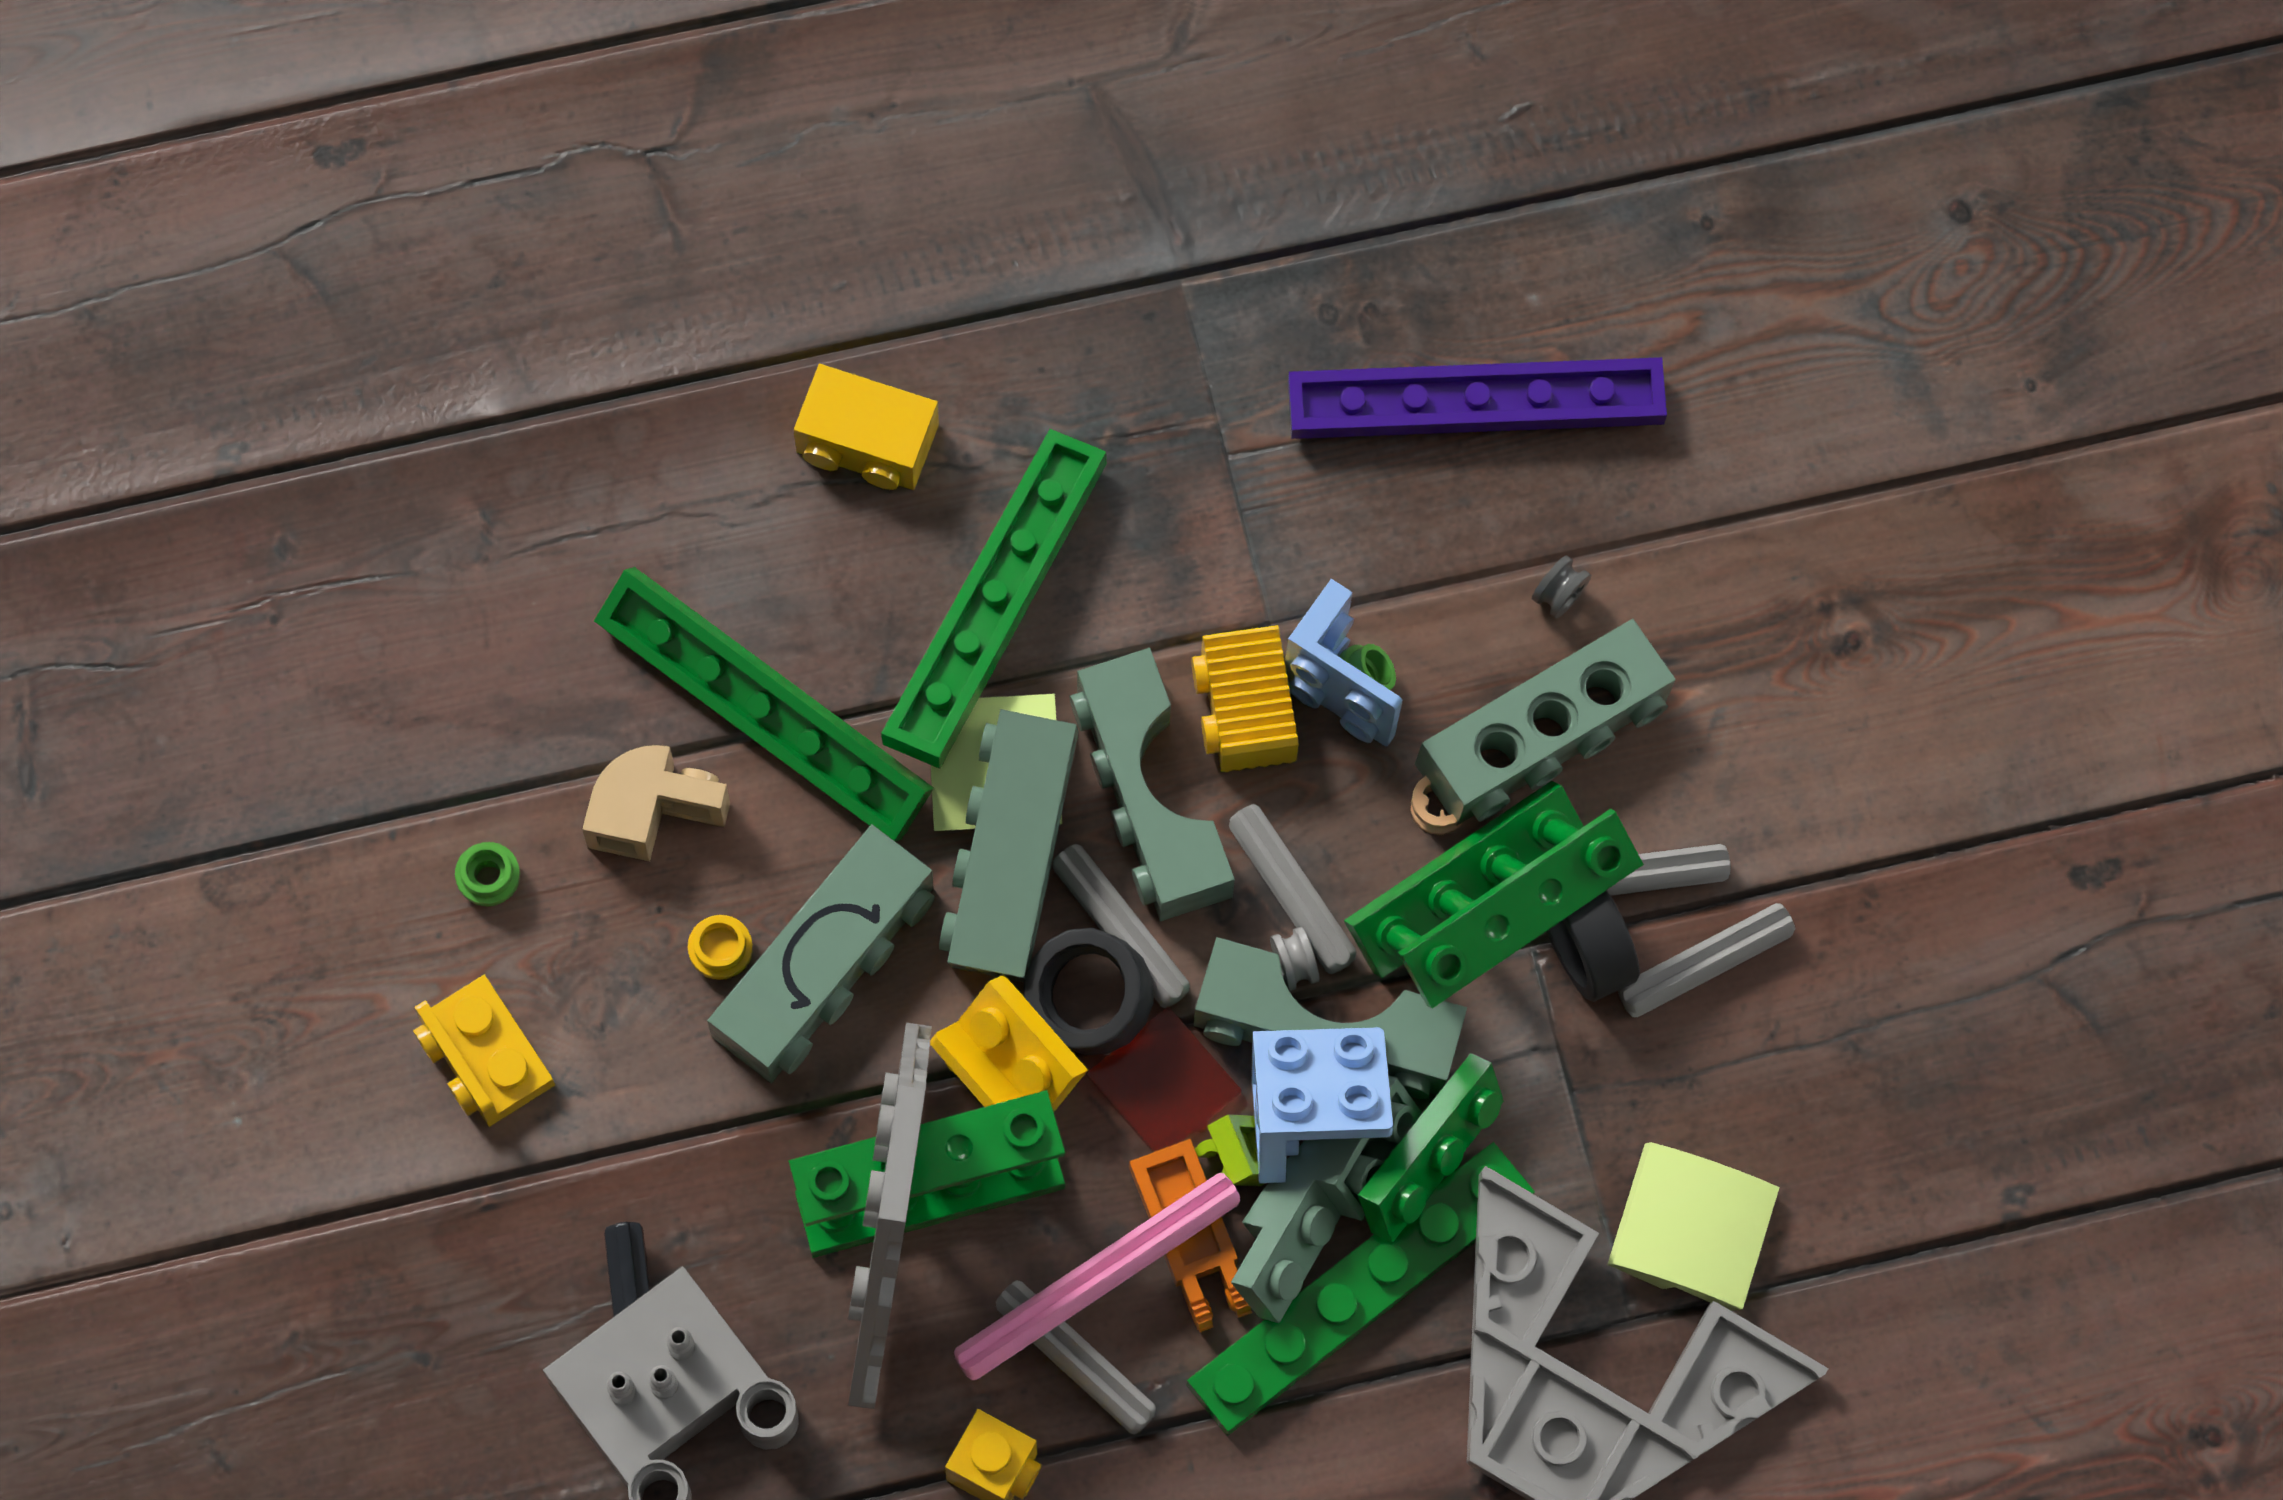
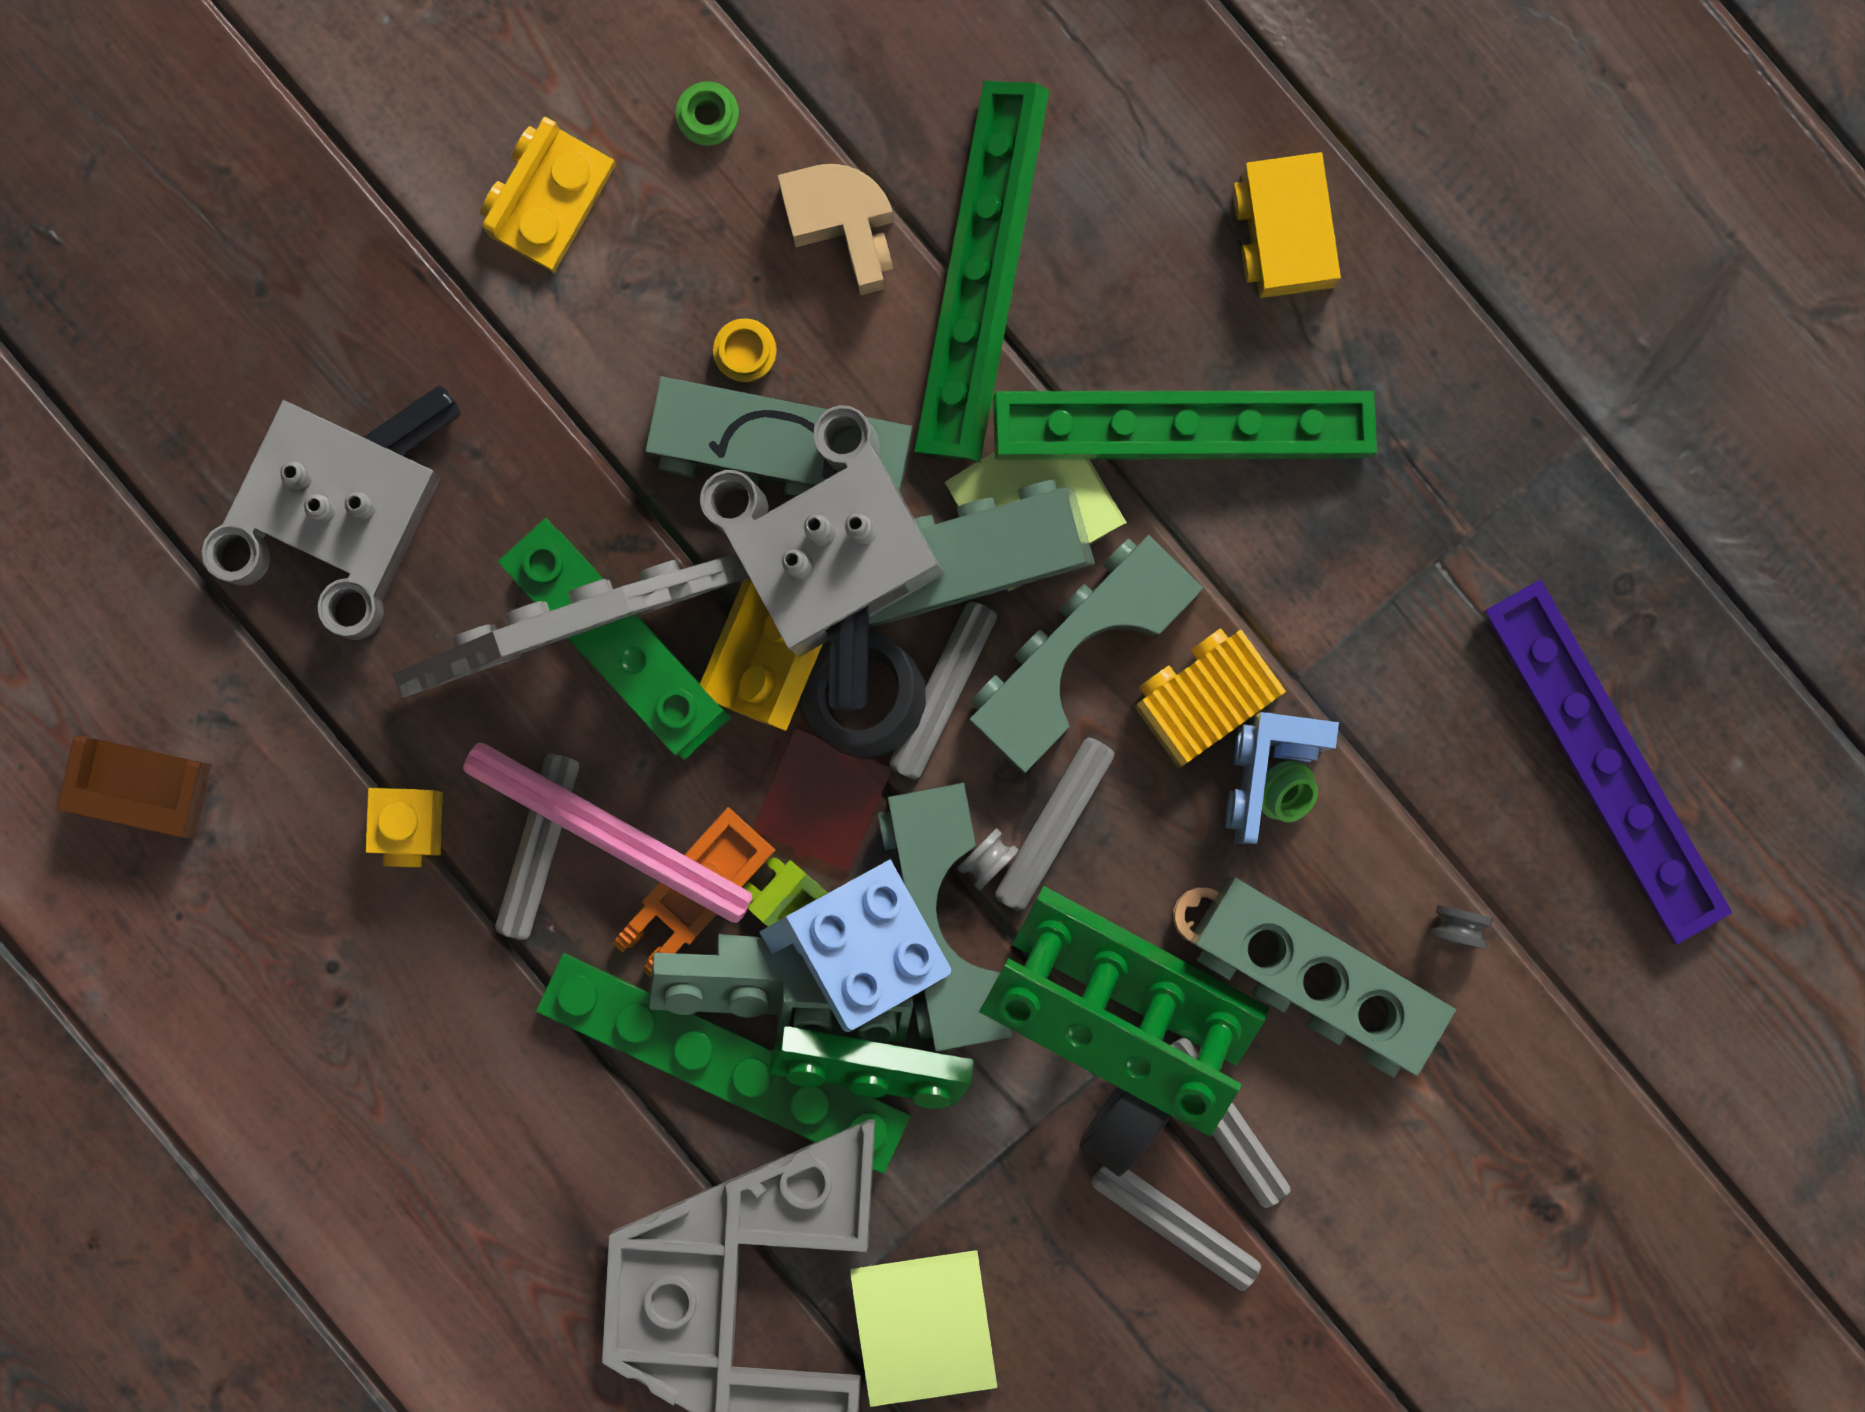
camera: 65 degrees right, 15 degrees up
none -> light grey piece [700,405,945,711]

